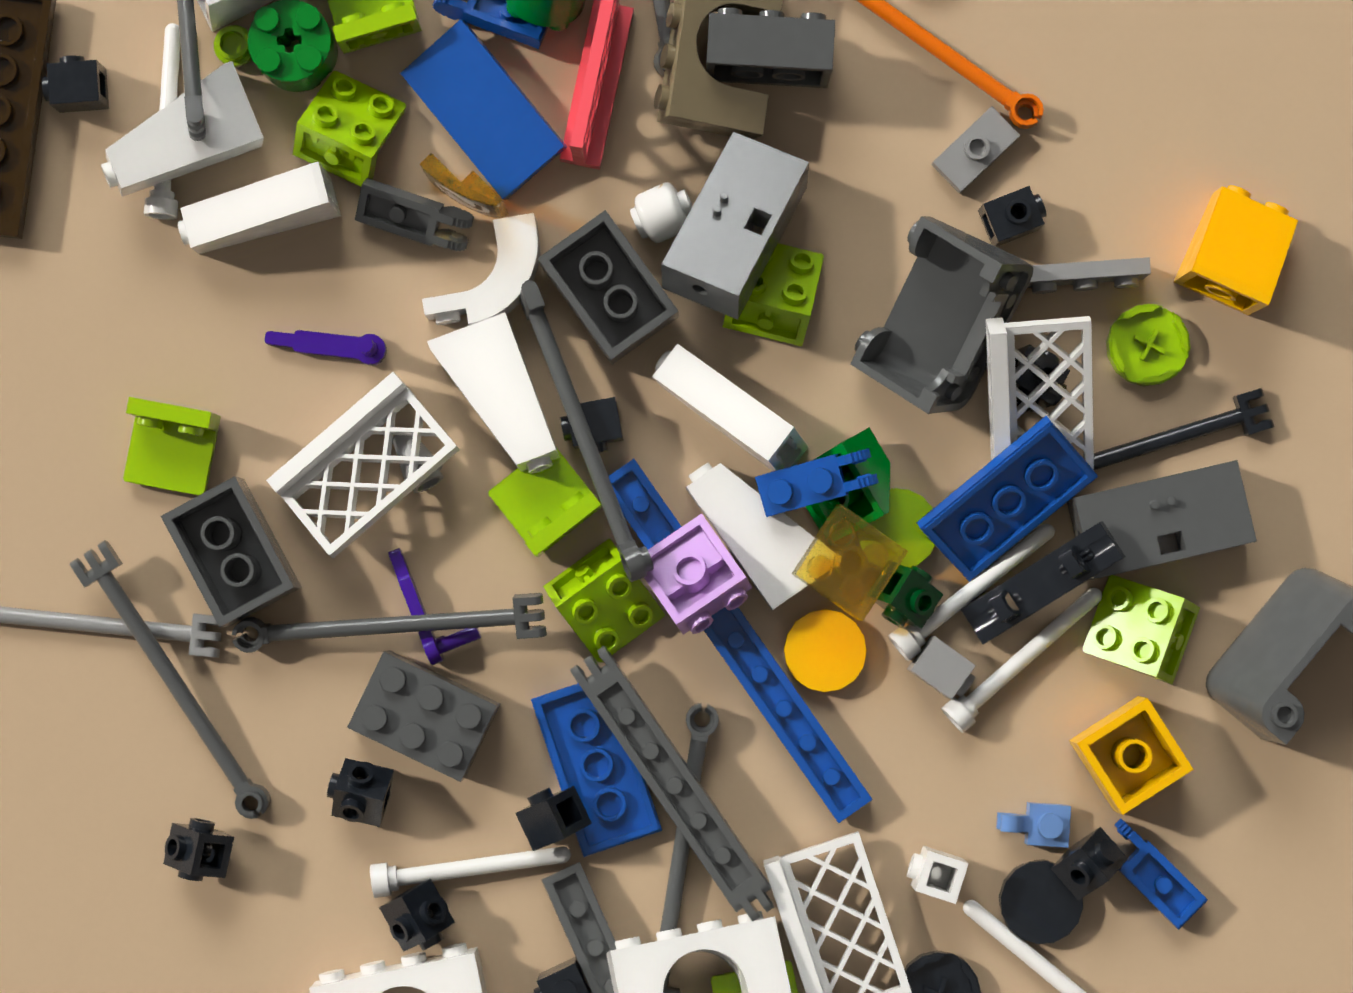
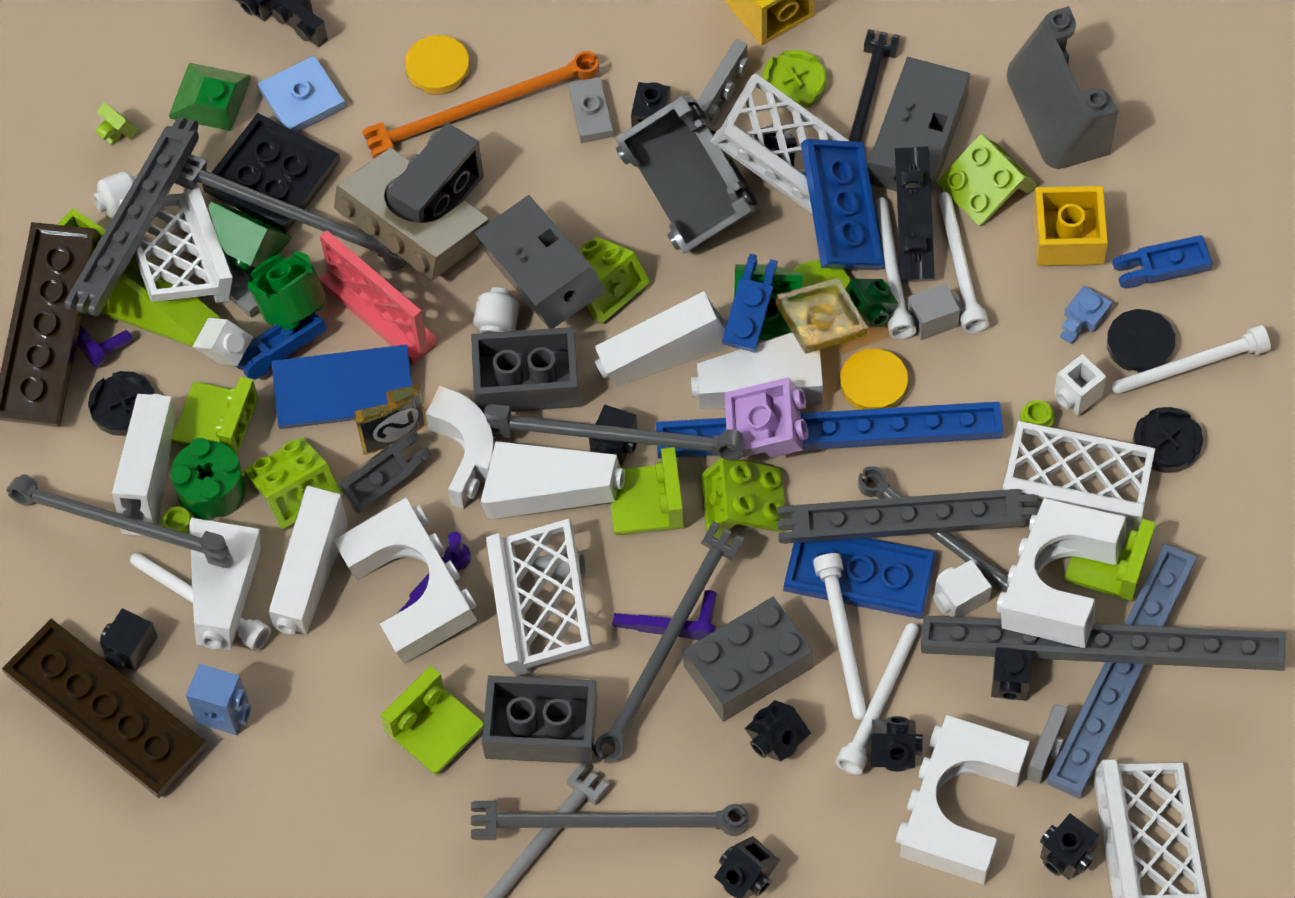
camera: 55 degrees left, 25 degrees down
black brick [515,786,592,851] -> none
black brick [1050,827,1128,901] -> none
none -> medium blue brick [186,664,251,736]
none -> white arch [333,498,478,664]
none -> white piece [813,553,866,720]
none -> white brick [933,559,992,617]
none -> lime plate [1020,400,1055,427]

